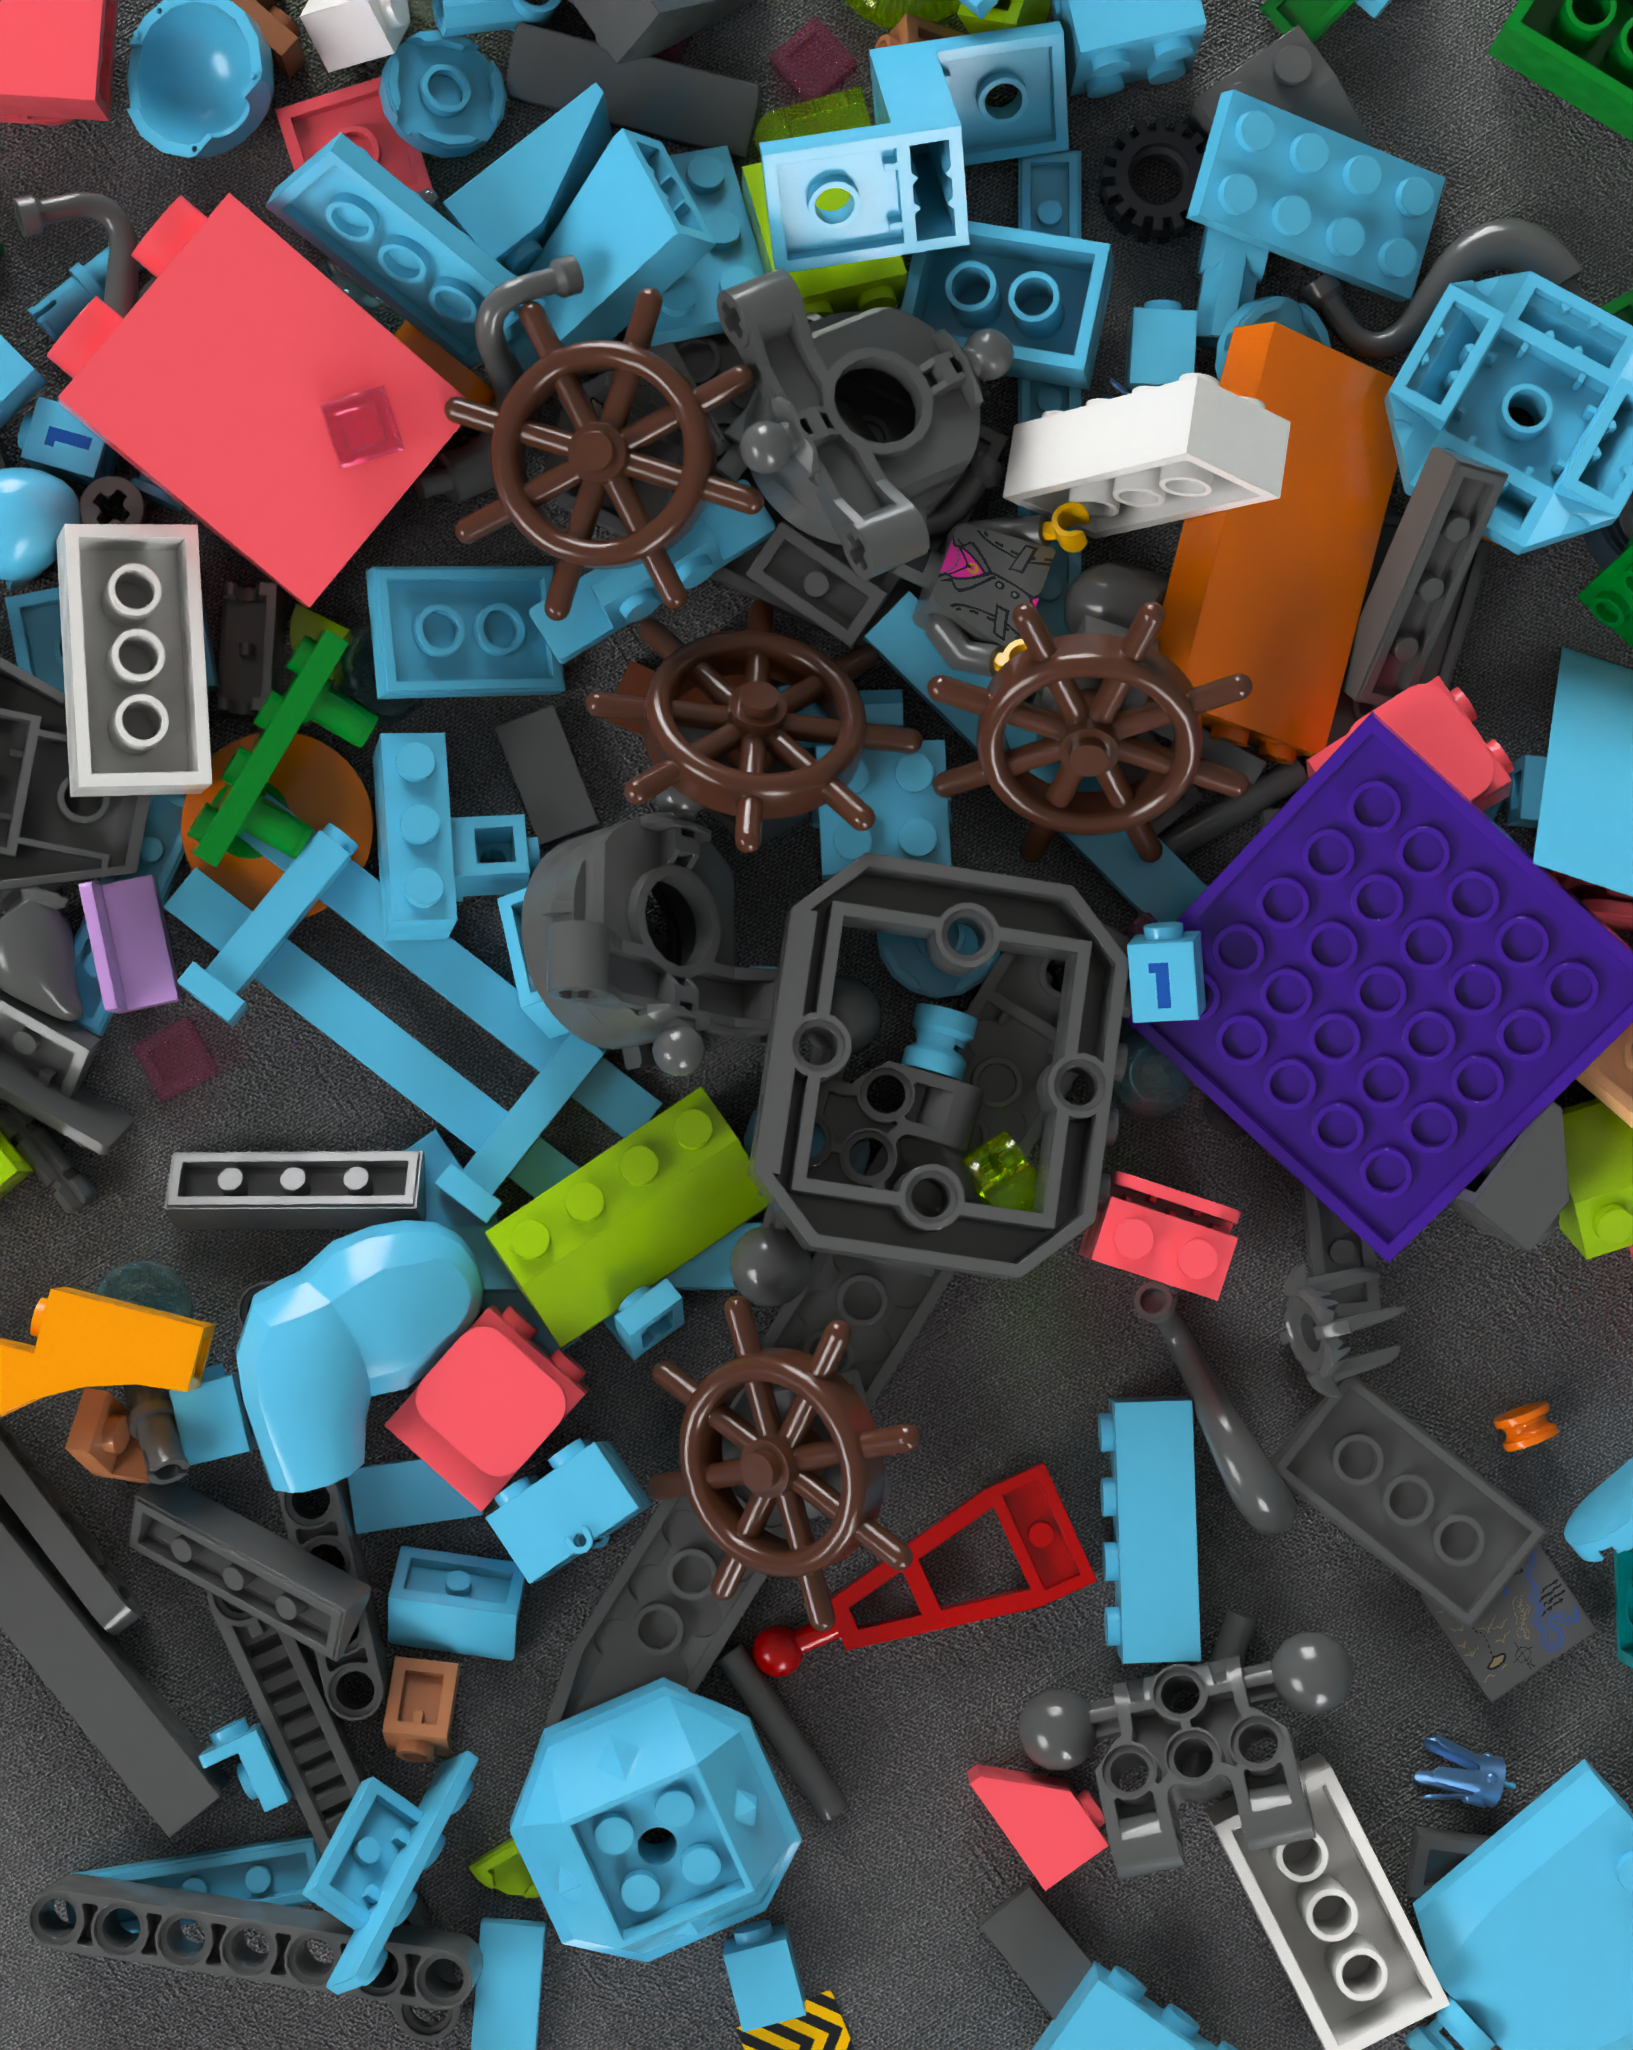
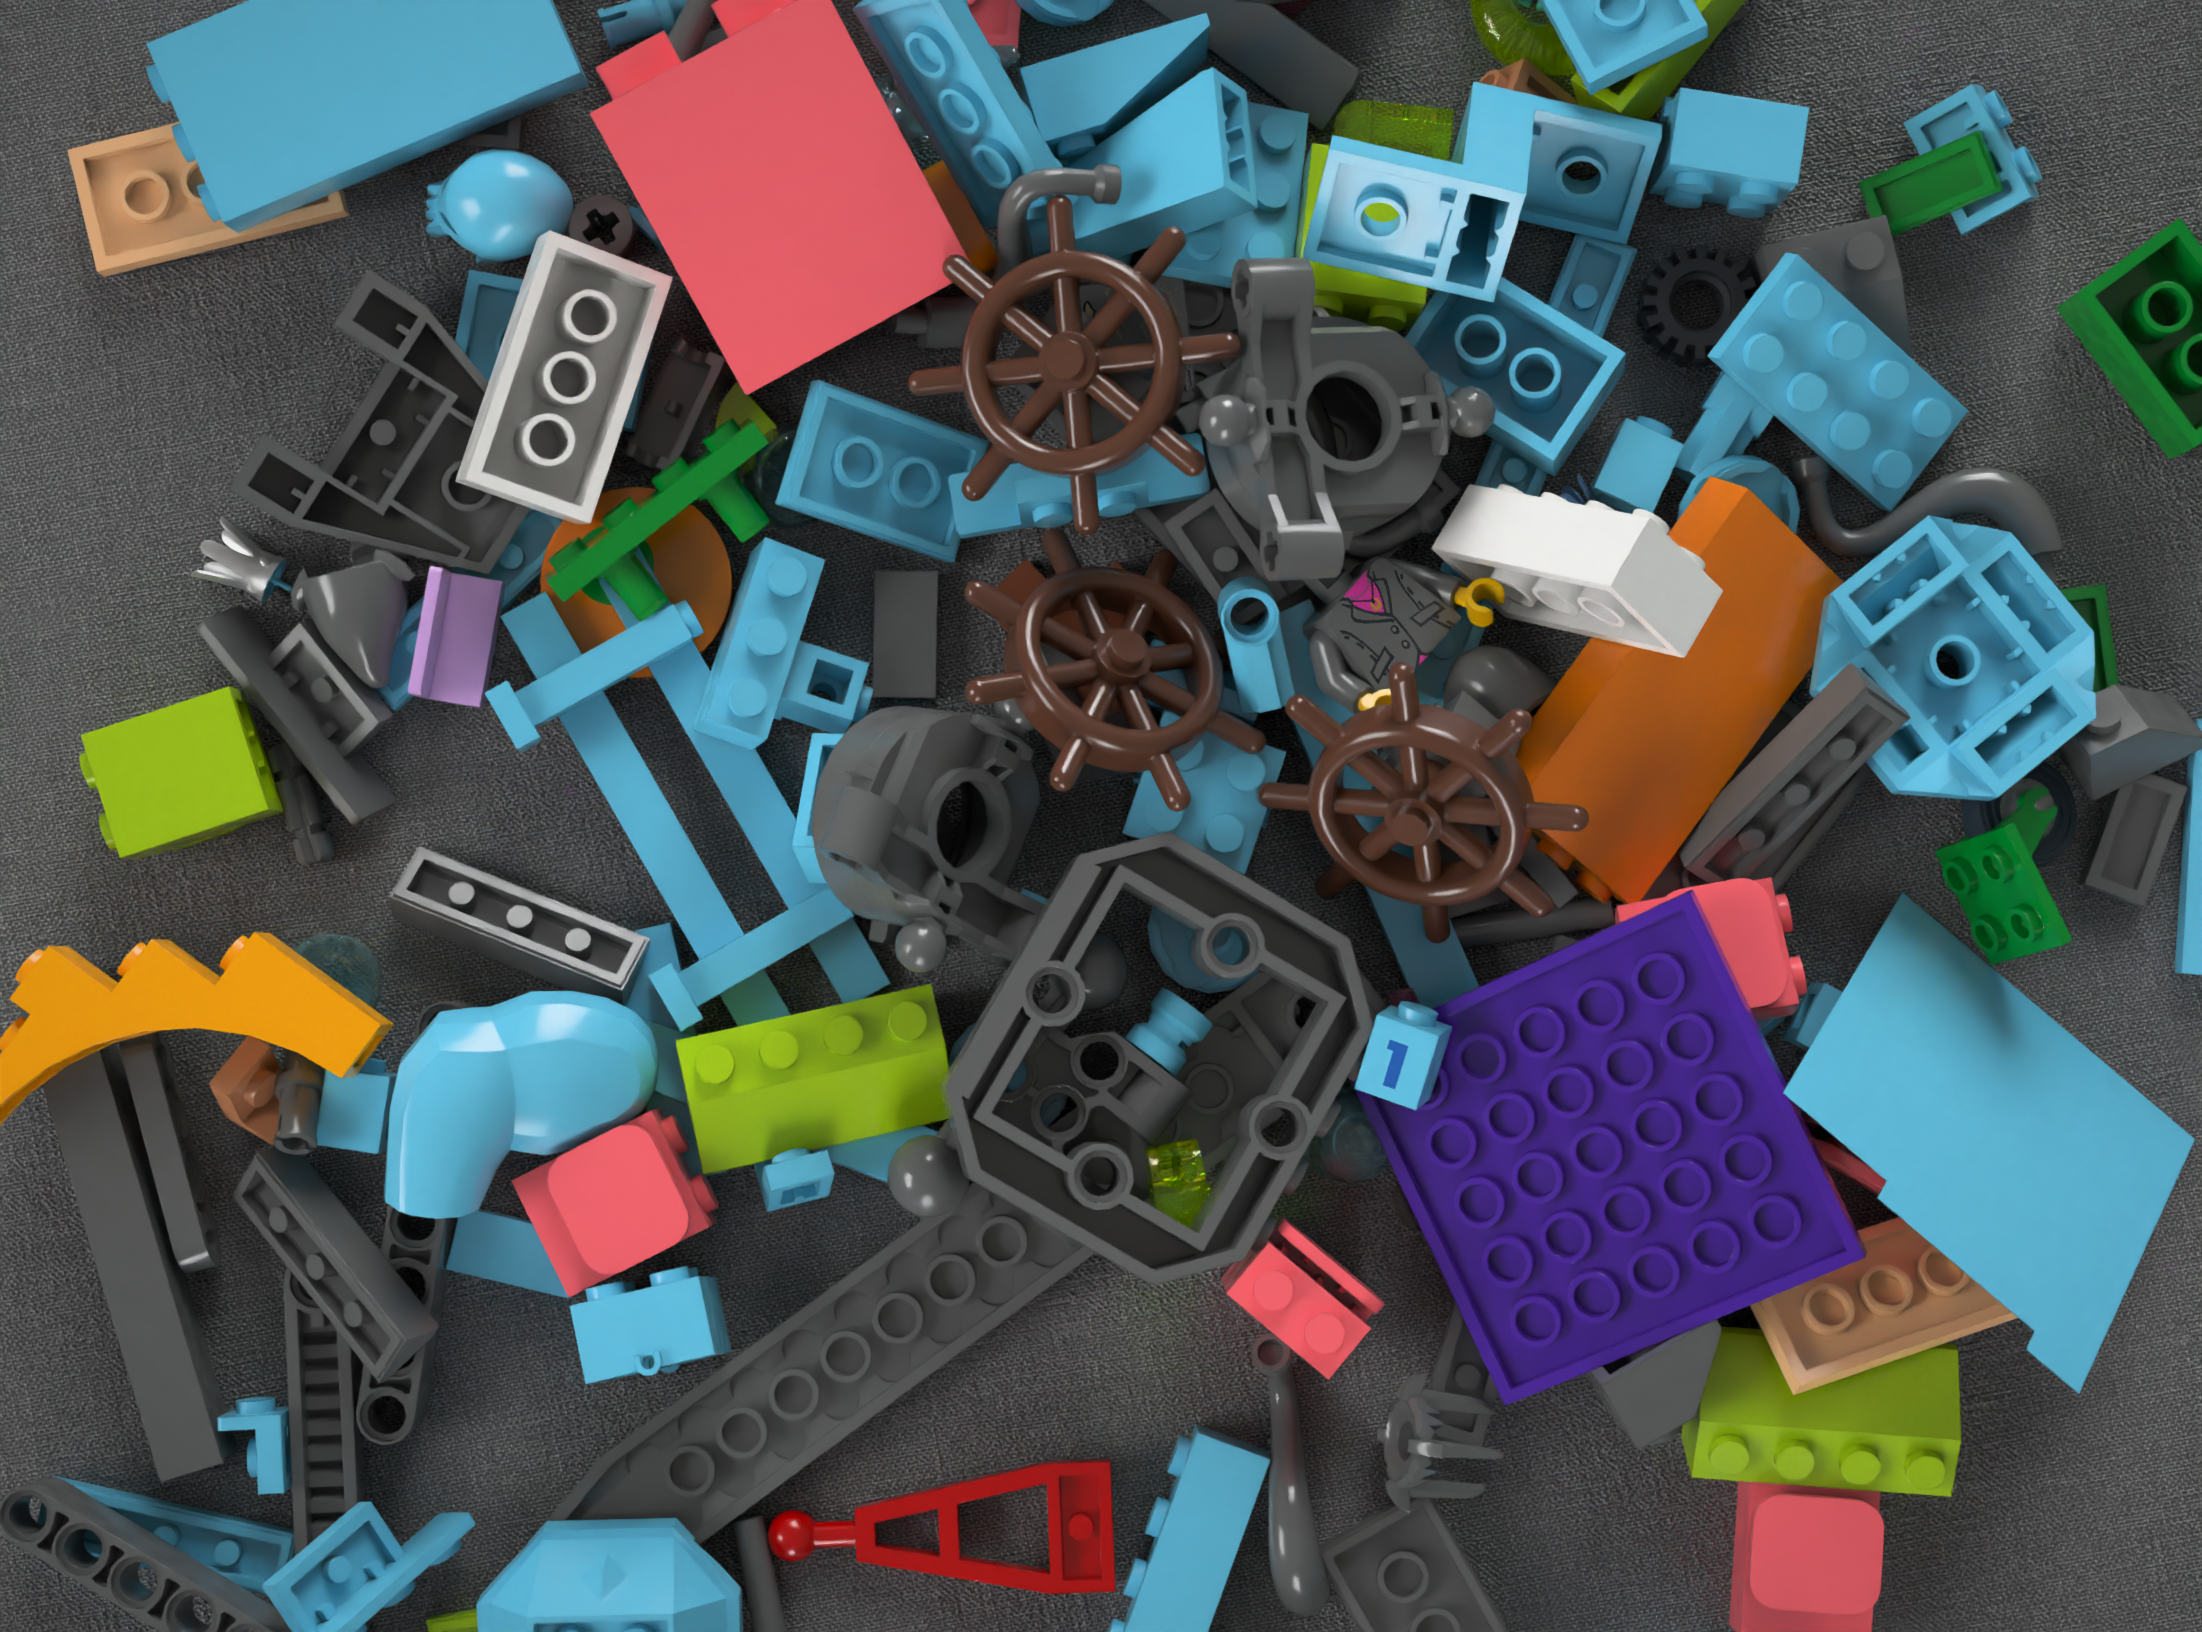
camera: 25 degrees right, 0 degrees up
medium azure brick [18,396,119,486] -> none
clear pink tile [132,1017,221,1103] -> none
clear pink tile [319,385,405,469] -> none
nougat bracket [382,1656,460,1763] -> none
medium azure panel [388,1546,526,1661] -> none
reddish brown brick [647,1295,920,1631] -> none
clear pink tile [769,16,858,111] -> none
orange bush [1493,1400,1559,1452] -> none
none -> medium azure piece [1217,577,1295,713]

